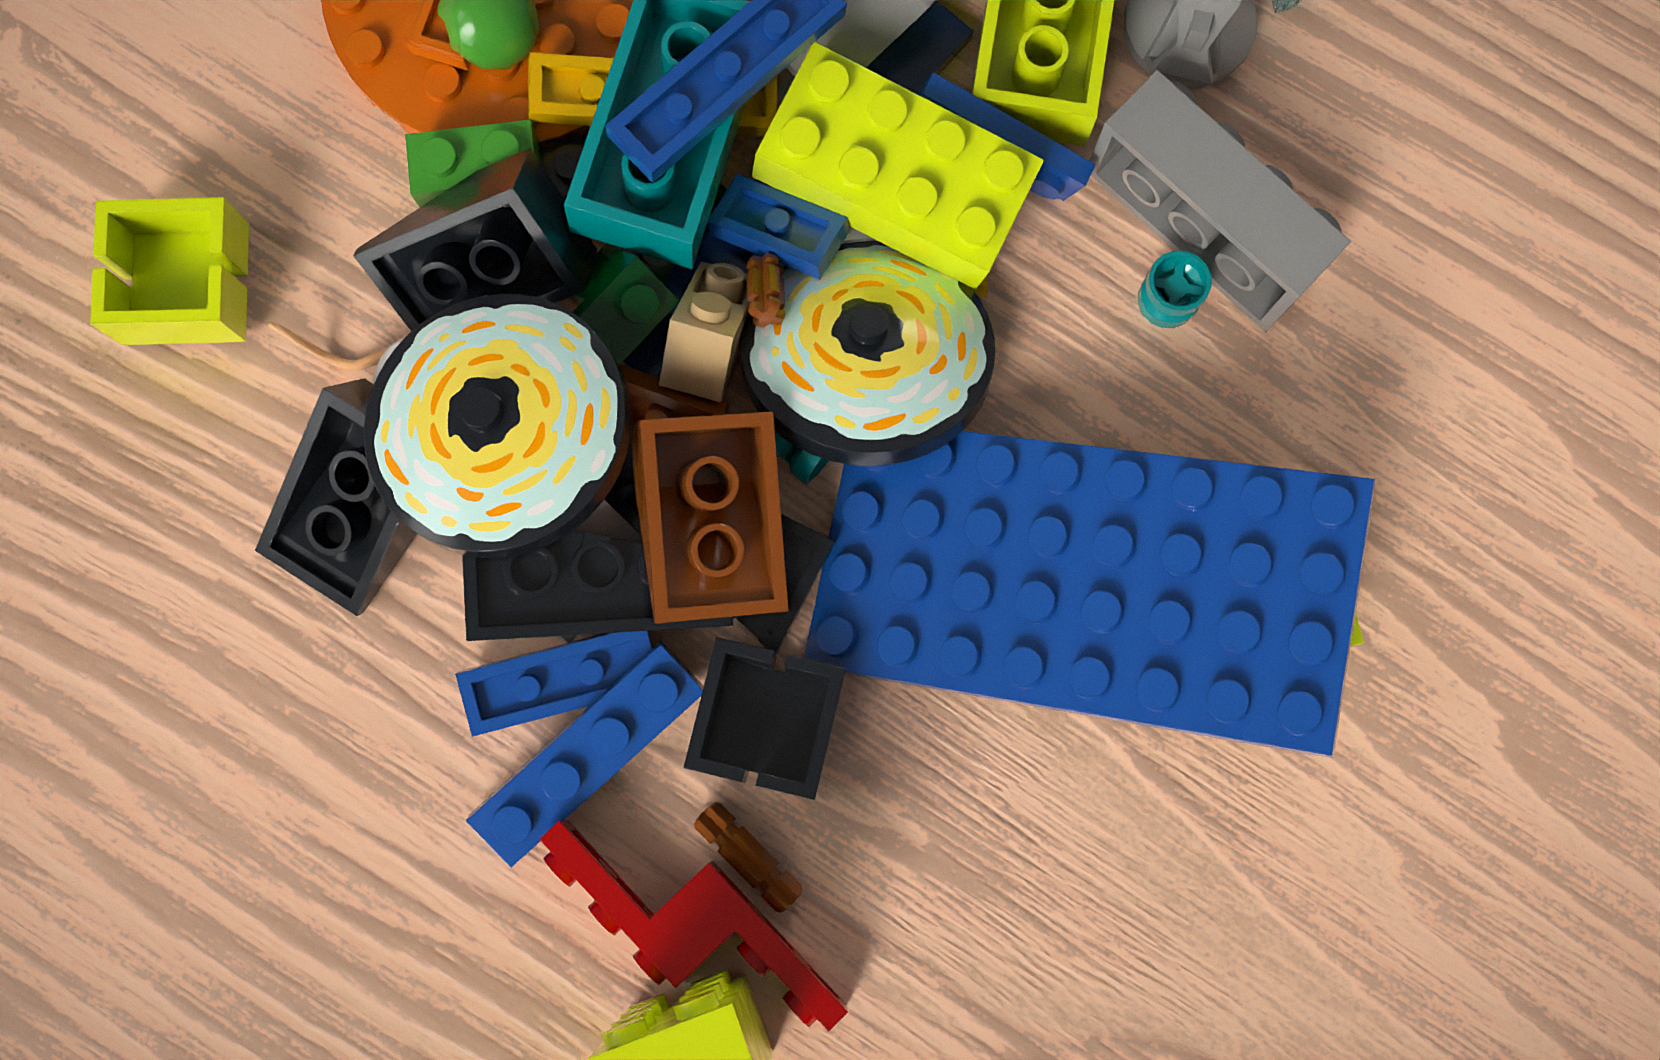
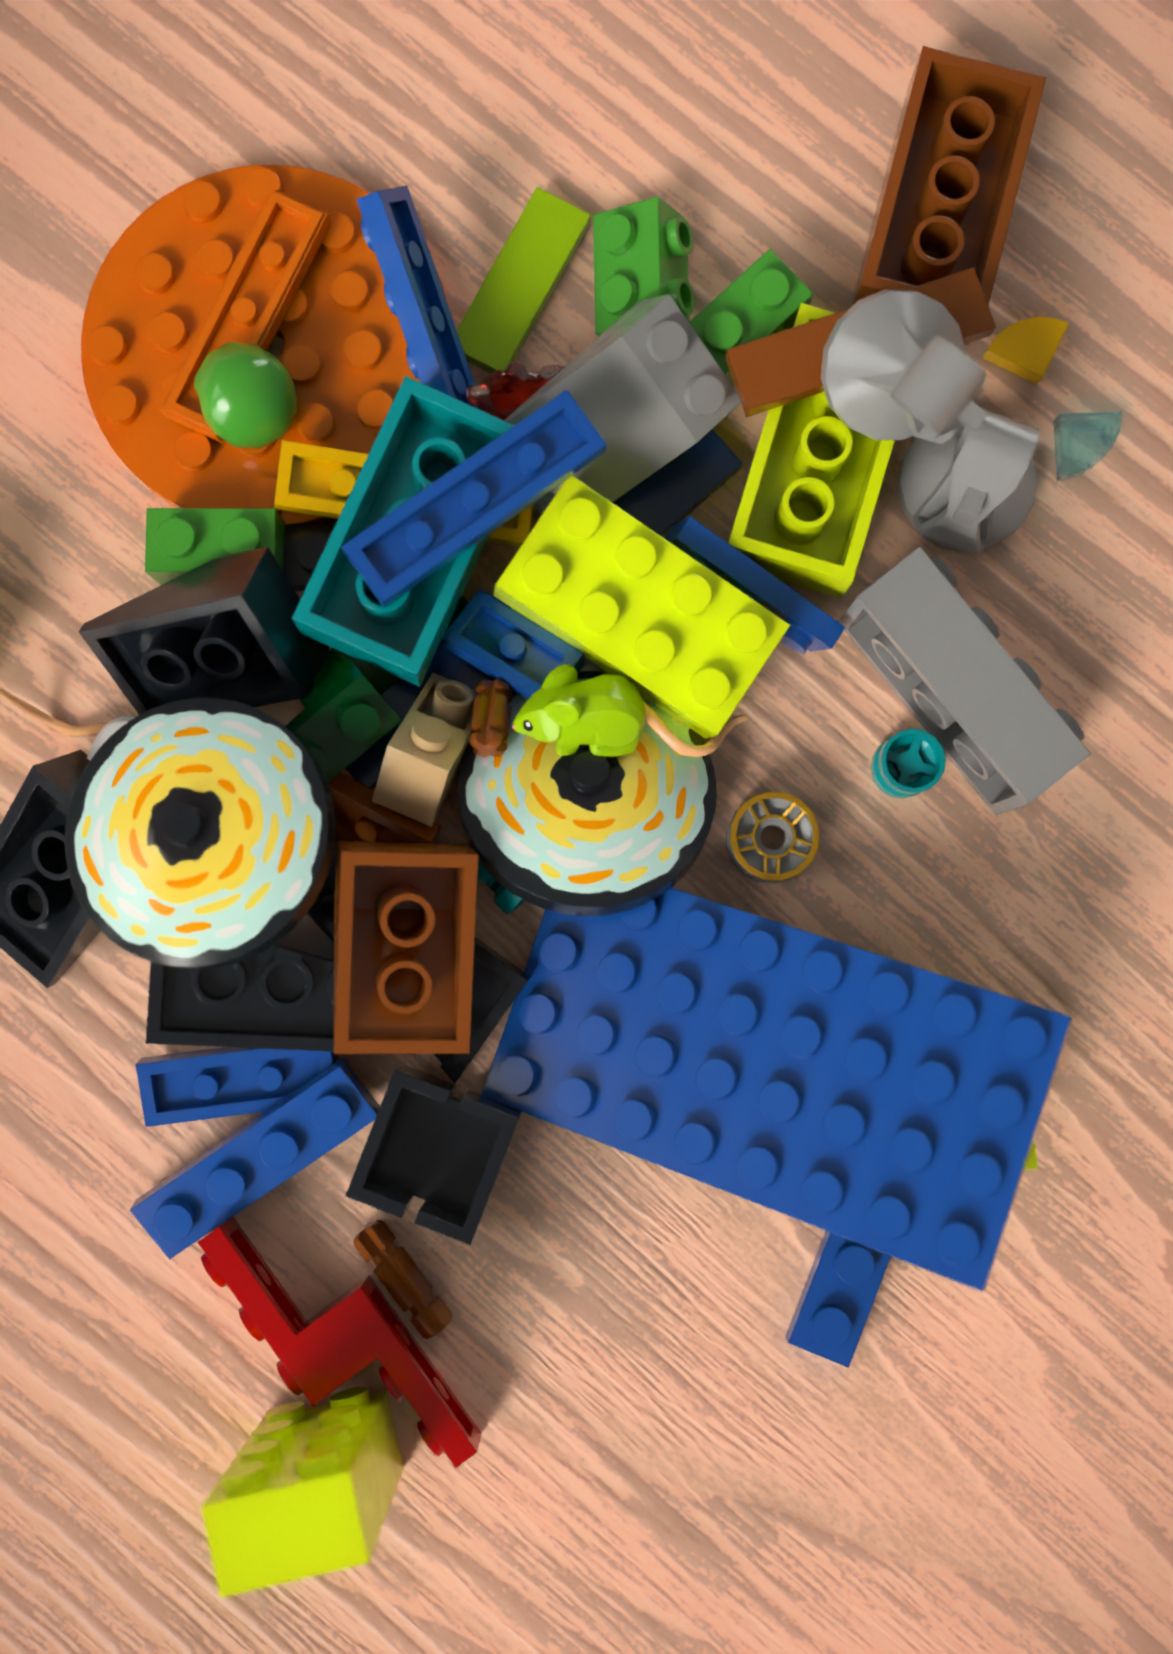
camera: 10 degrees right, 5 degrees up
none -> lime animal [512,664,749,757]
none -> wheel [726,792,819,883]
none -> blue plate [785,1231,891,1368]

